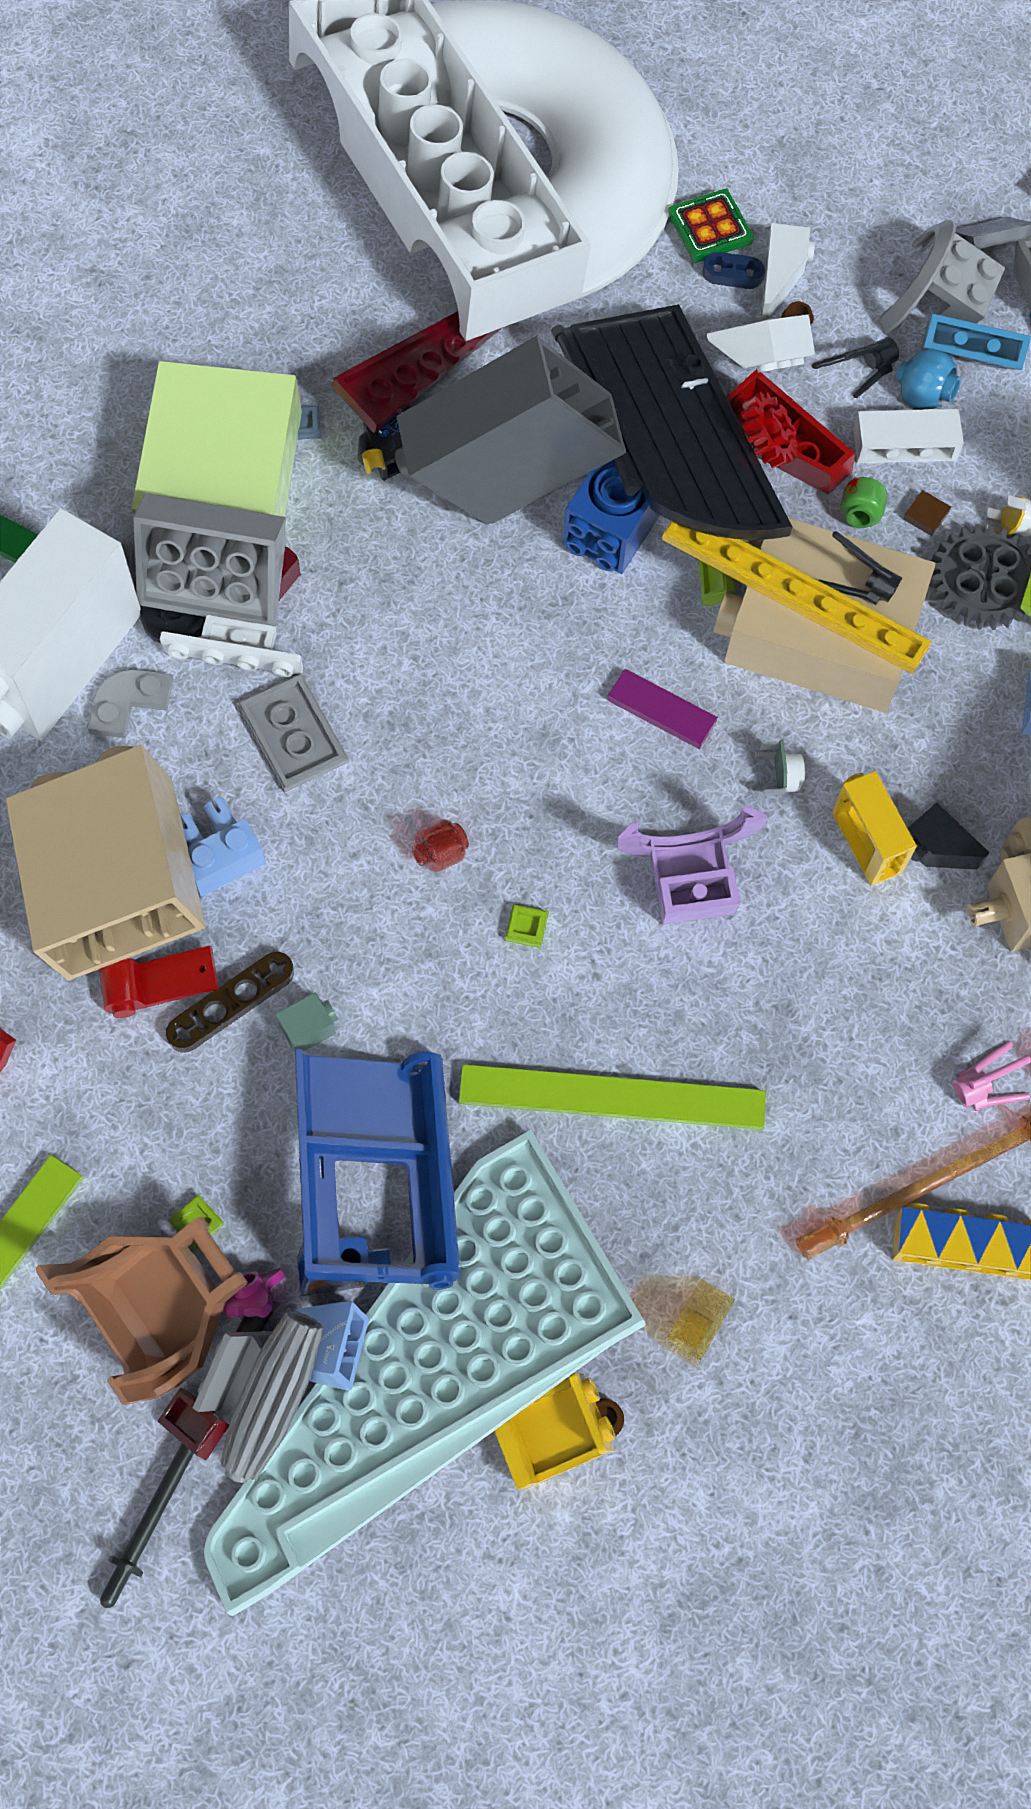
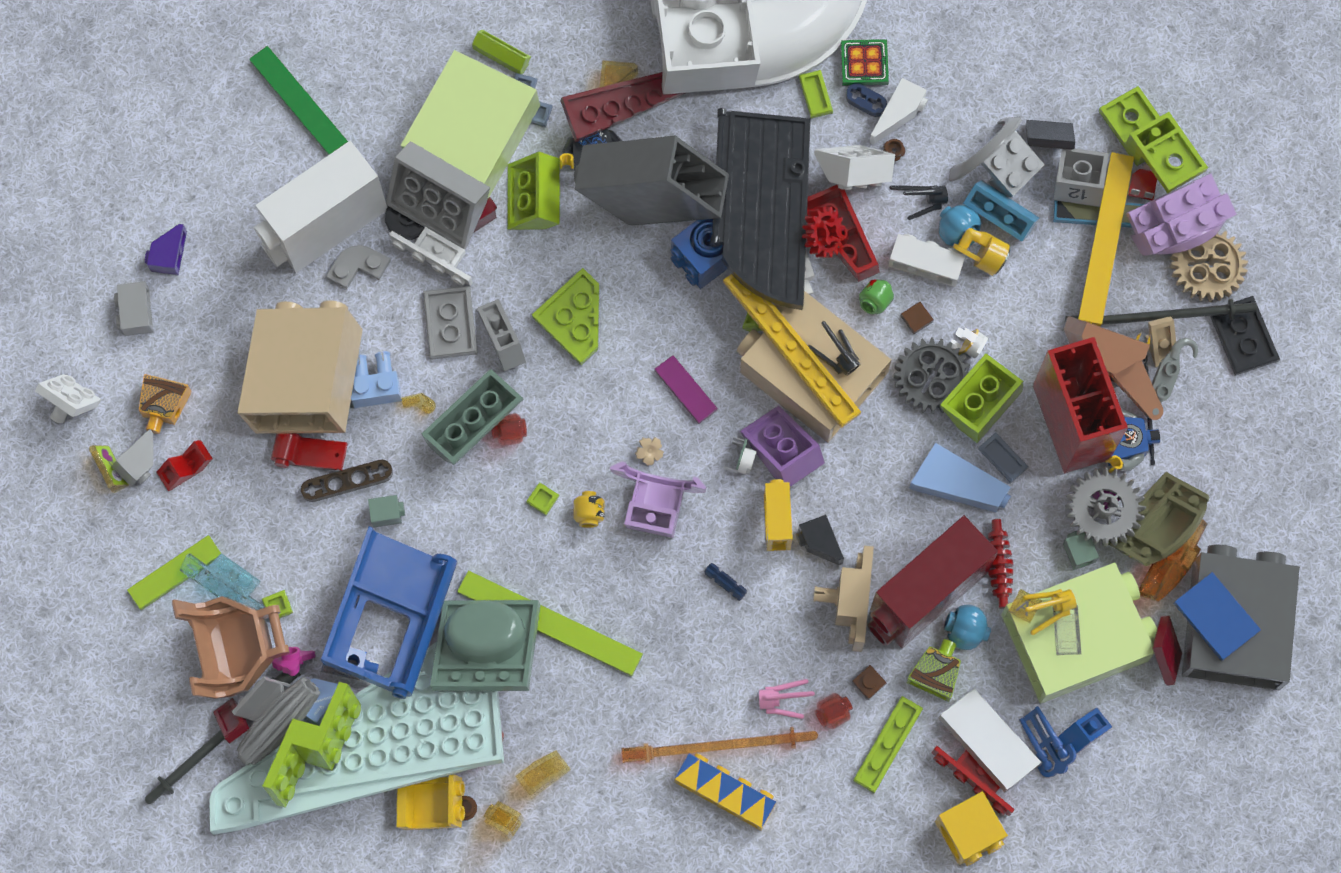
camera: 25 degrees right, 5 degrees up
none -> clear light blue bracket [180,553,265,610]
none -> lime bracket [262,682,361,808]
none -> clear yellow arm [401,393,436,414]
none -> sand green slope [421,369,524,465]
none -> sand green piece [430,600,540,691]
none -> lime piece [472,30,531,75]
none -> light grey slope [477,299,527,371]
none -> clear yellow slope [484,801,524,841]
none -> lime slope [507,151,560,230]
none -> lime plate [532,268,599,365]
none -> yellow head [573,491,605,528]
none -> clear yellow slope [600,60,638,87]
none -> tan plant [635,437,664,466]
none -> dark blue axle [704,563,747,601]
none -> medium lavender slope [740,405,825,487]
none -> lime tile [798,70,833,119]
none -> yellow piece [953,228,1010,276]

